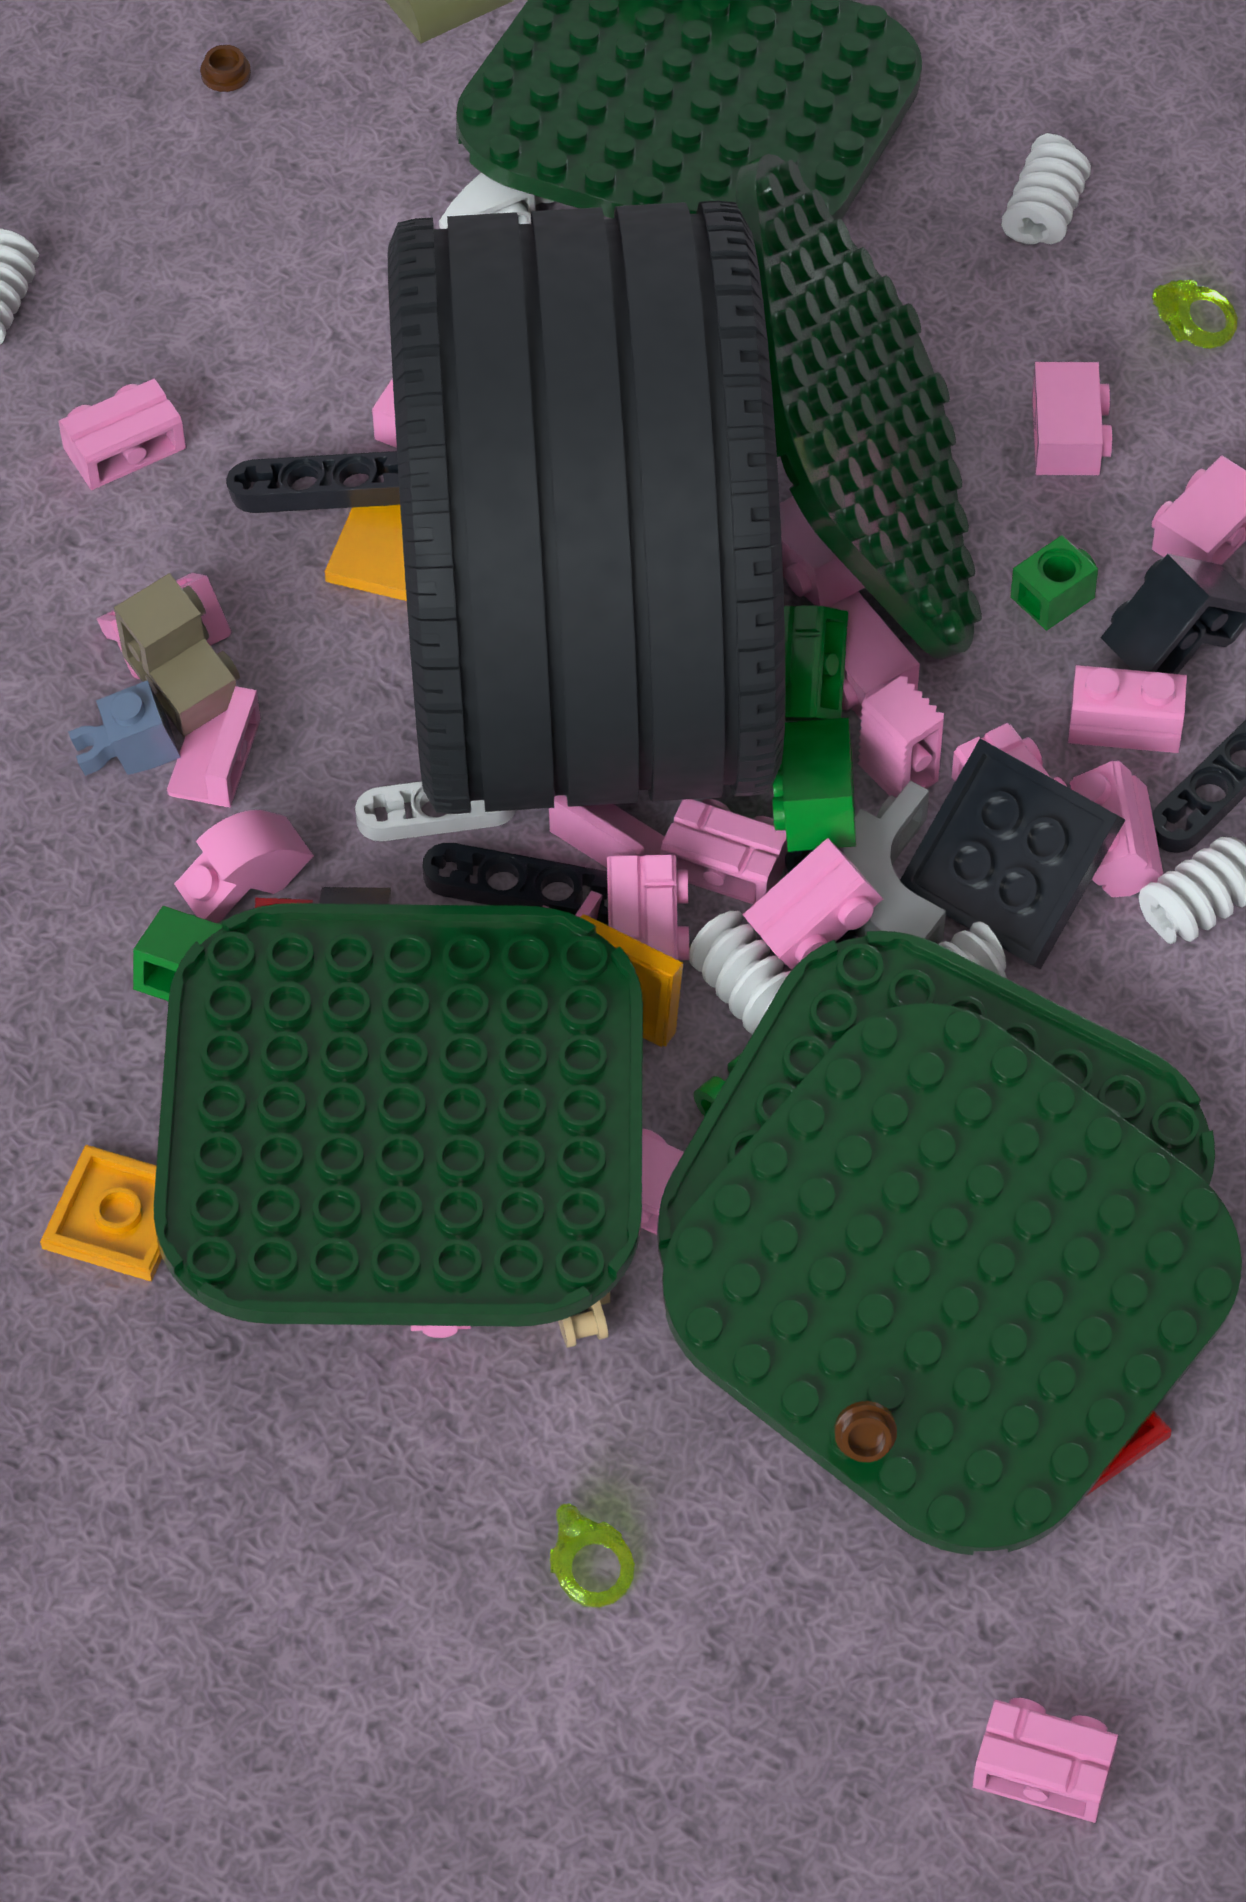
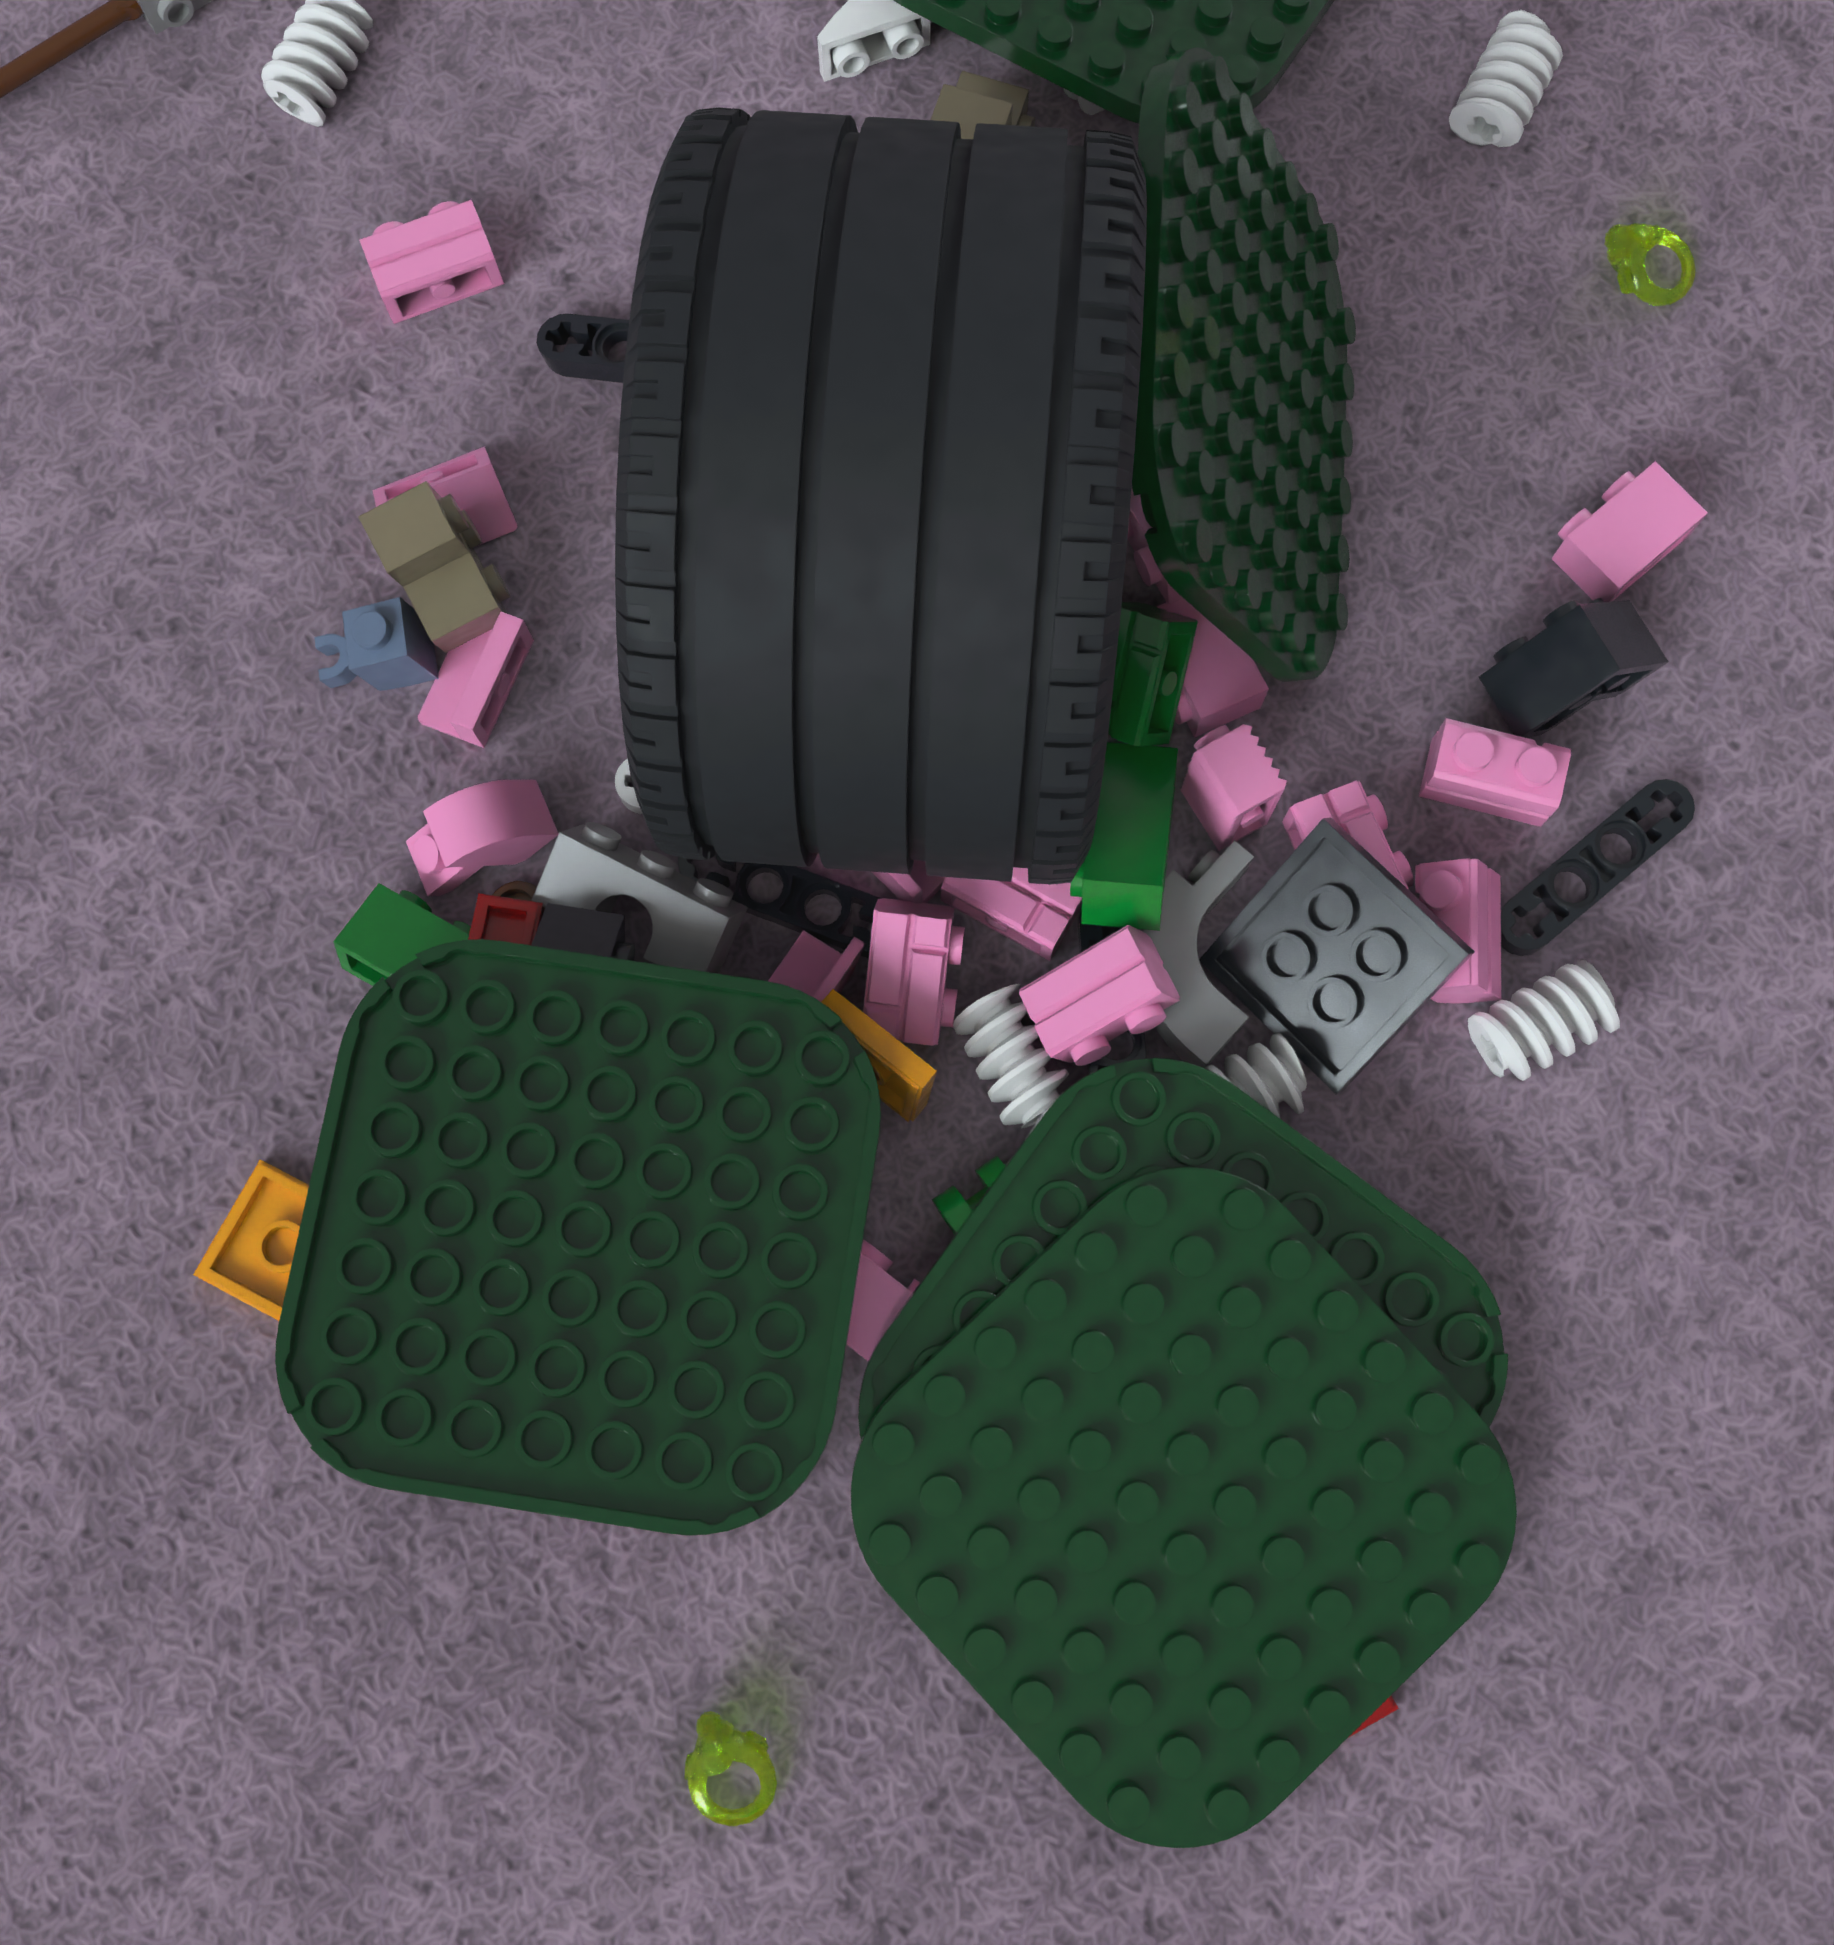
camera: 10 degrees right, 20 degrees up
reddish brown plate [834,1401,897,1462] -> none
green brick [1010,535,1098,631] -> none
bright pink brick [1032,362,1112,475] -> none
none -> light grey arch [532,822,748,974]

